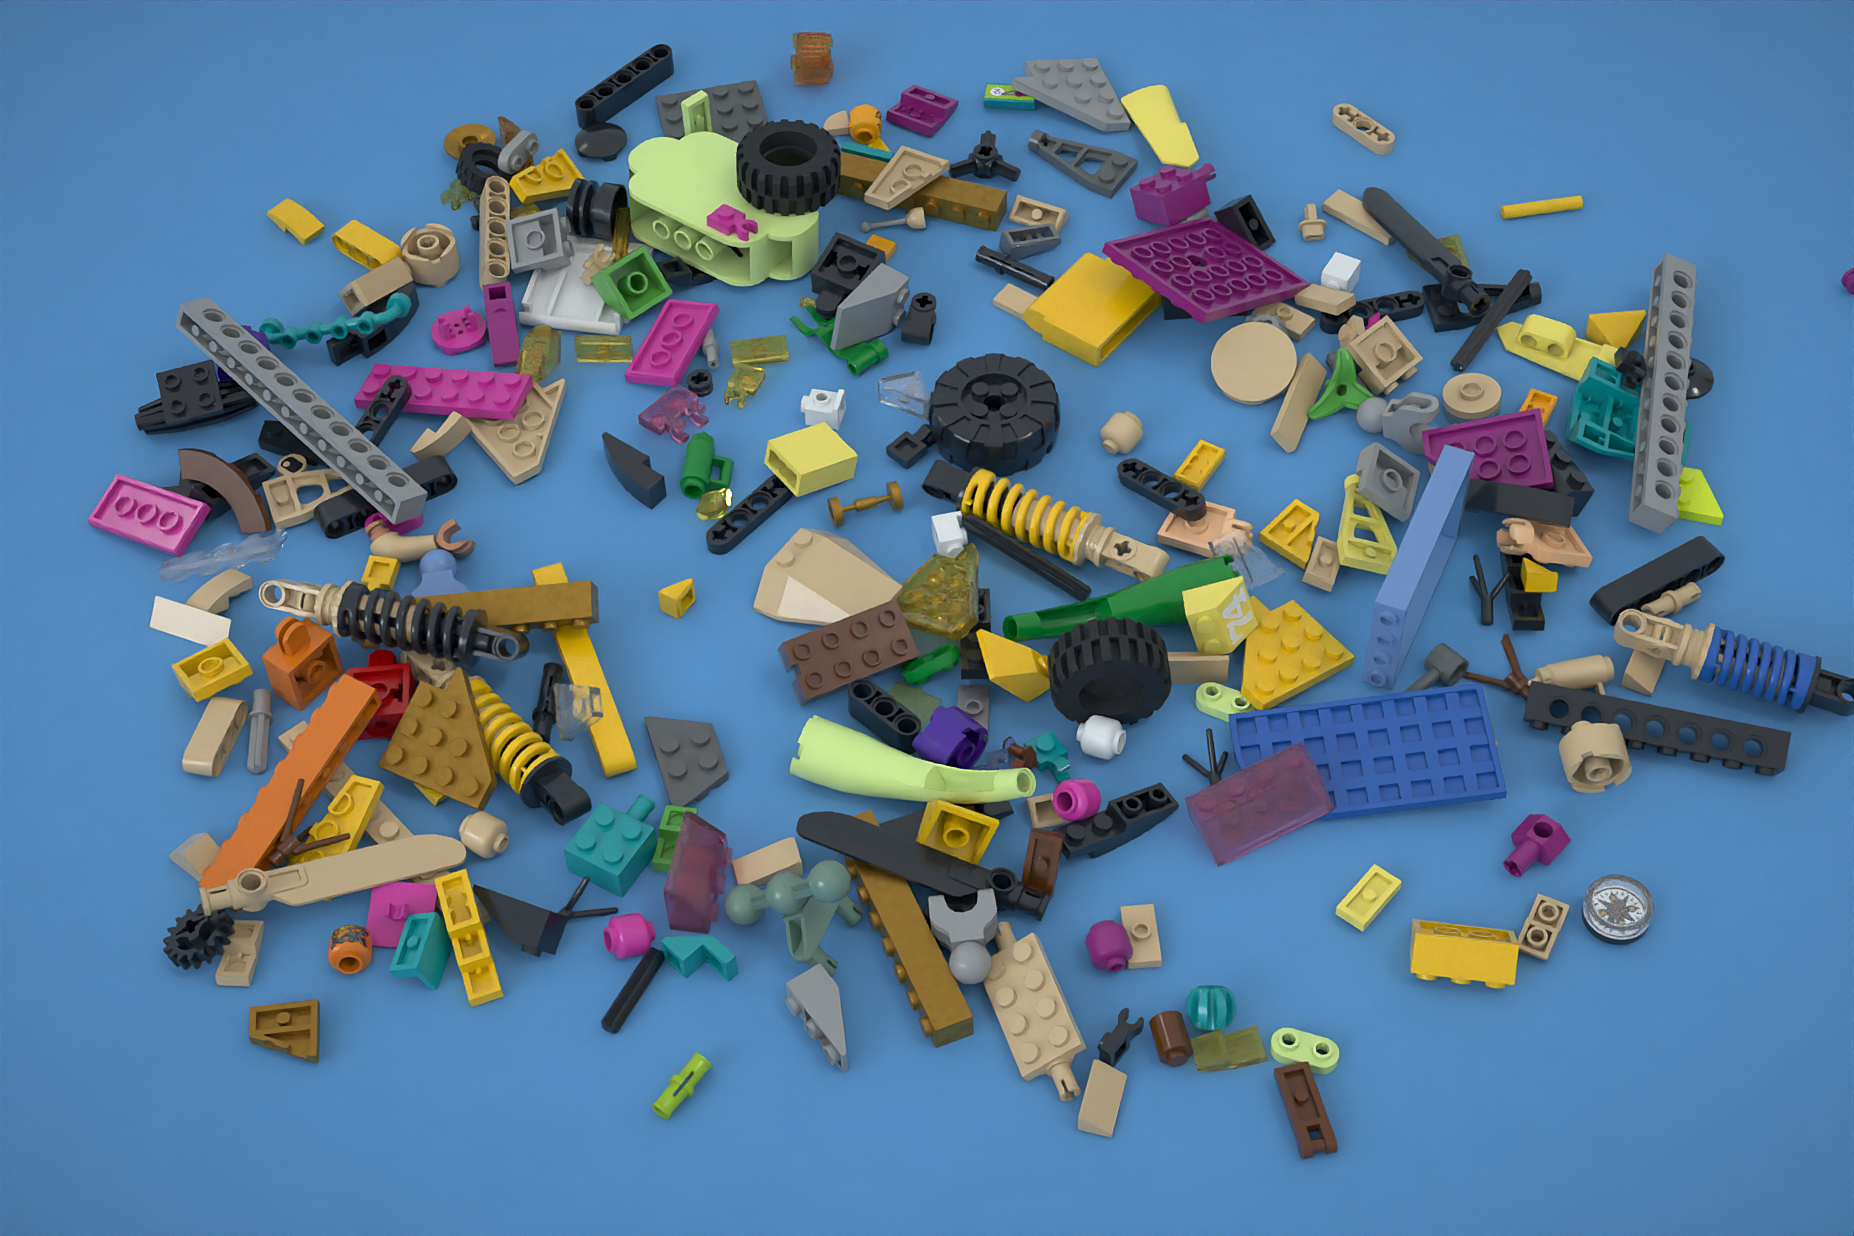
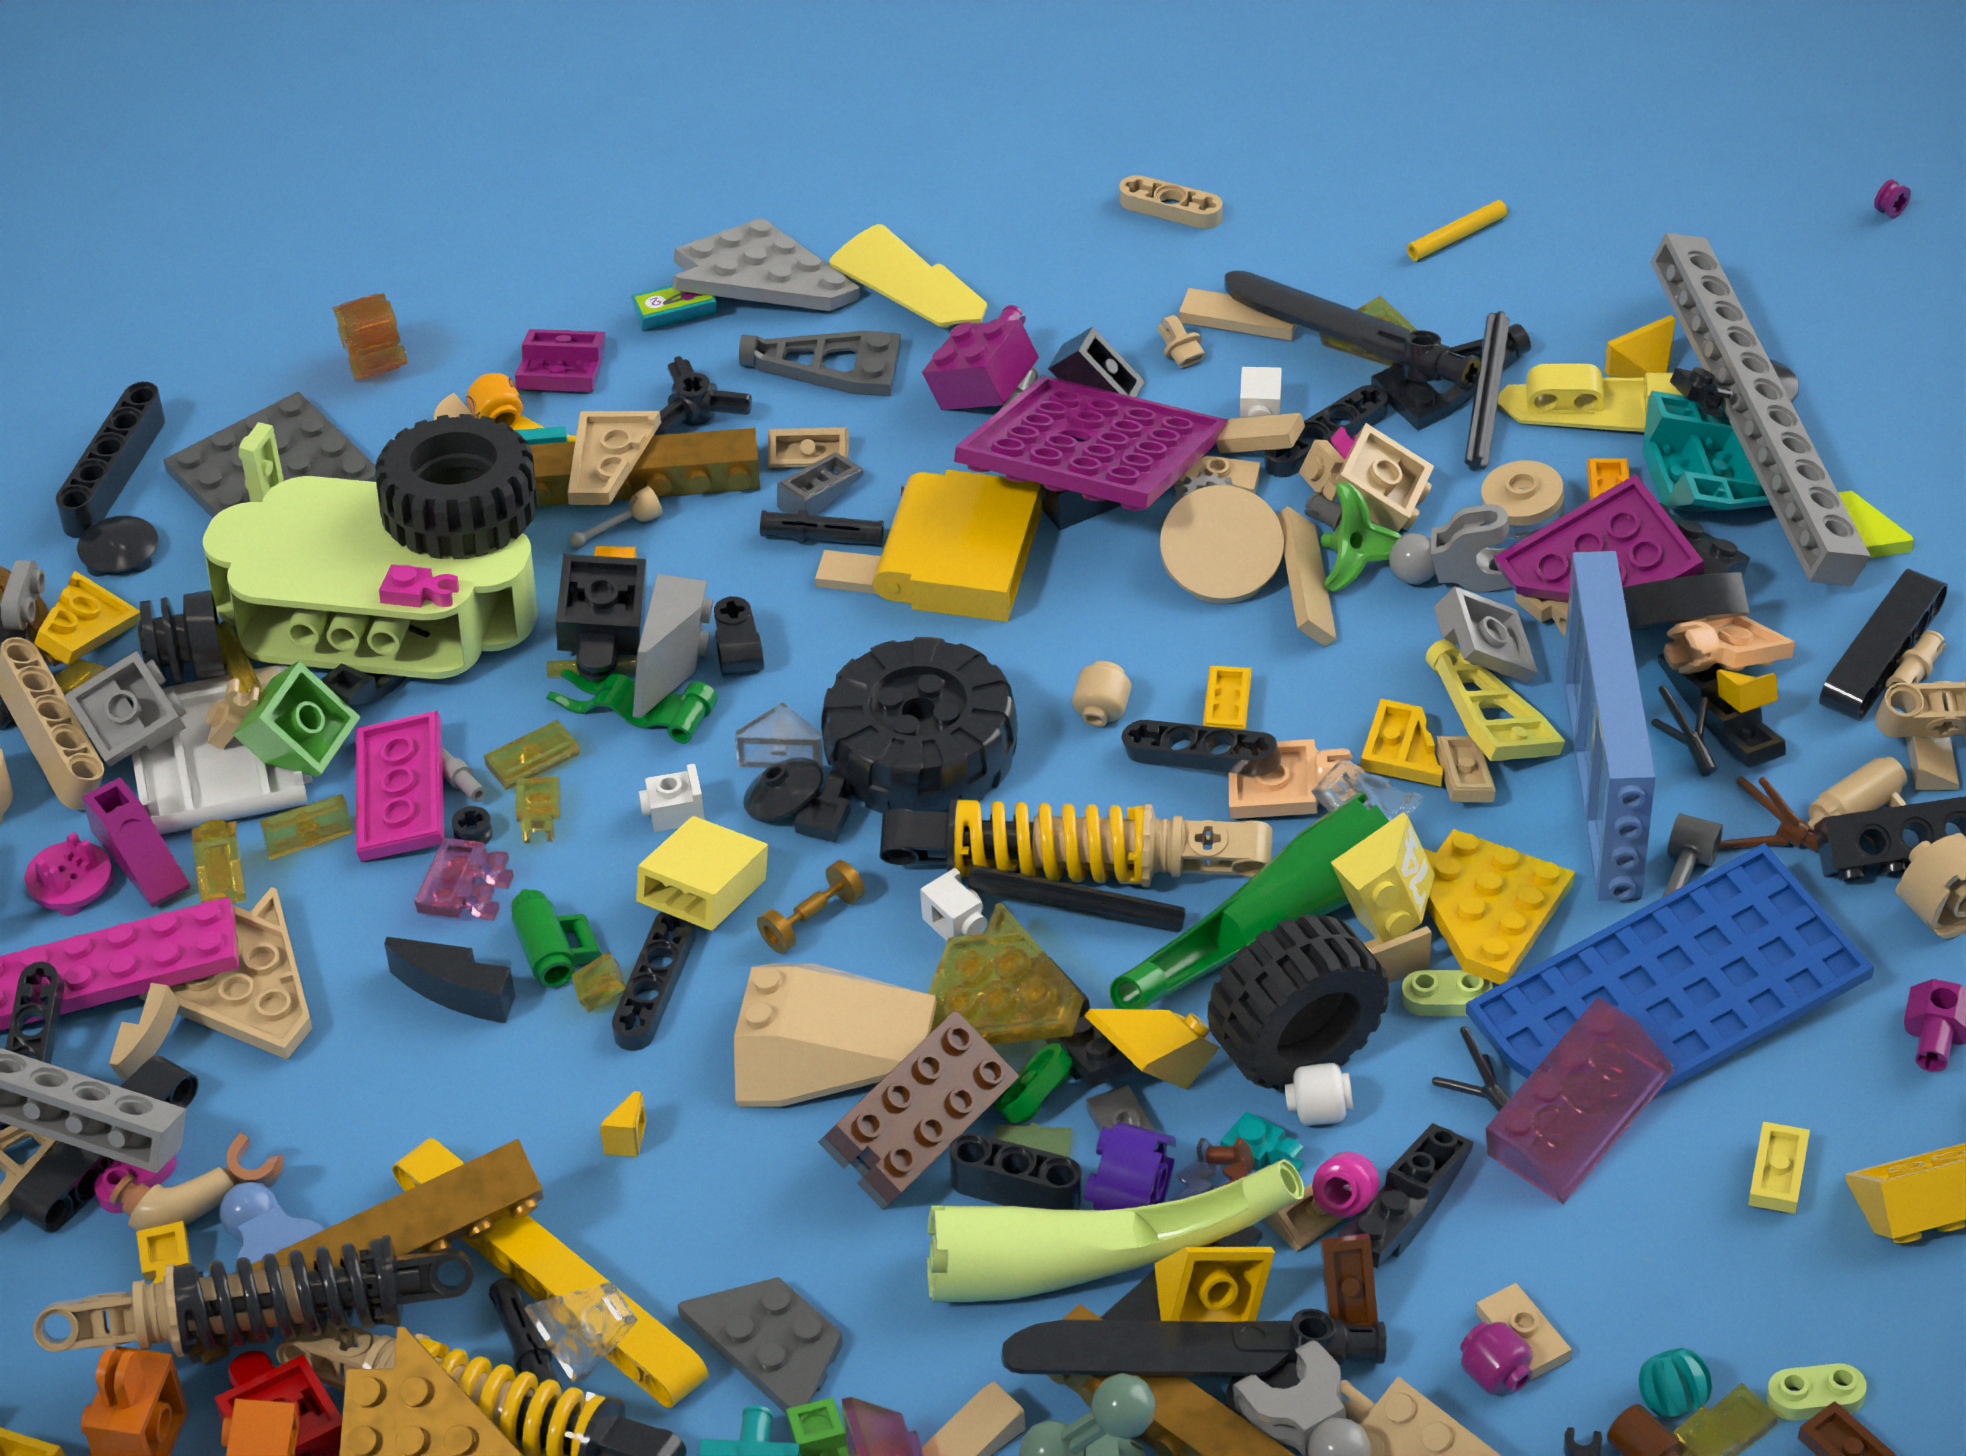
camera: 25 degrees left, 5 degrees down
none -> black dish [743,757,823,822]

